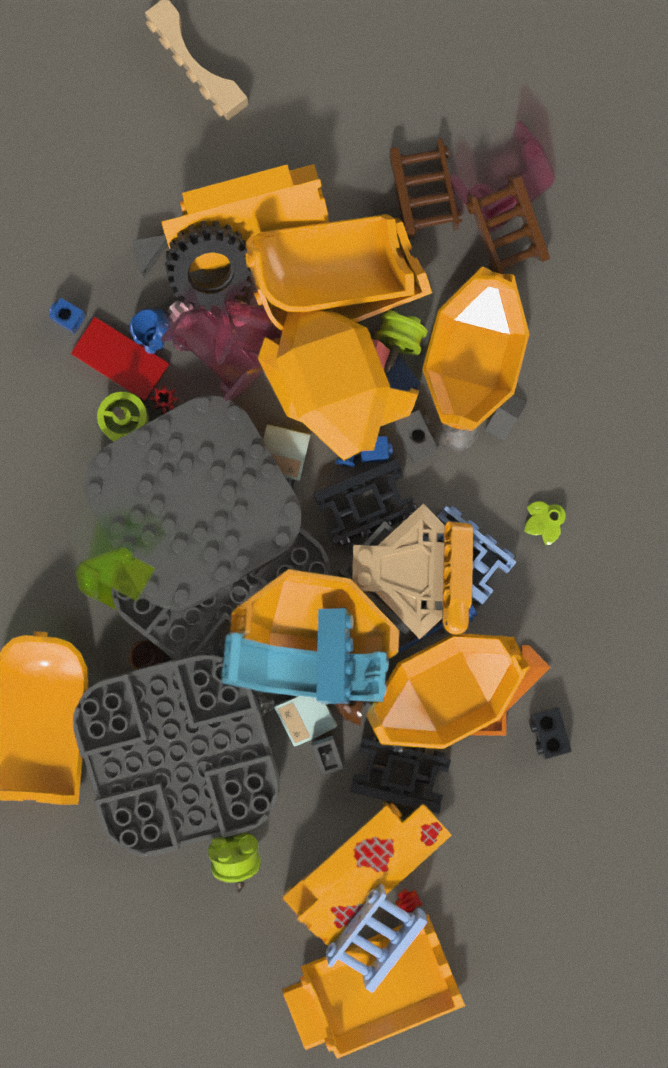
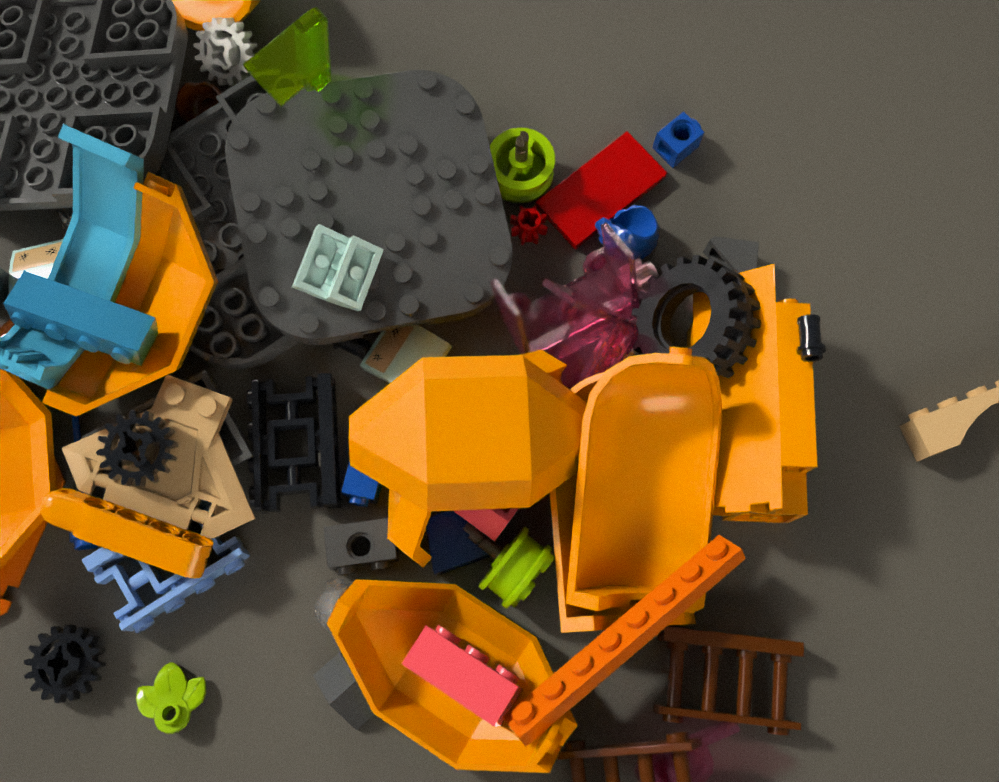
camera: 100 degrees right, 10 degrees down
none -> black gear [24,624,106,703]
none -> black gear [96,410,178,487]
none -> white gear [193,17,259,86]
none -> light aqua slope [292,224,384,311]
none -> coral brick [402,625,523,727]
none -> orange plate [502,535,746,747]
none -> black pin [796,314,826,362]

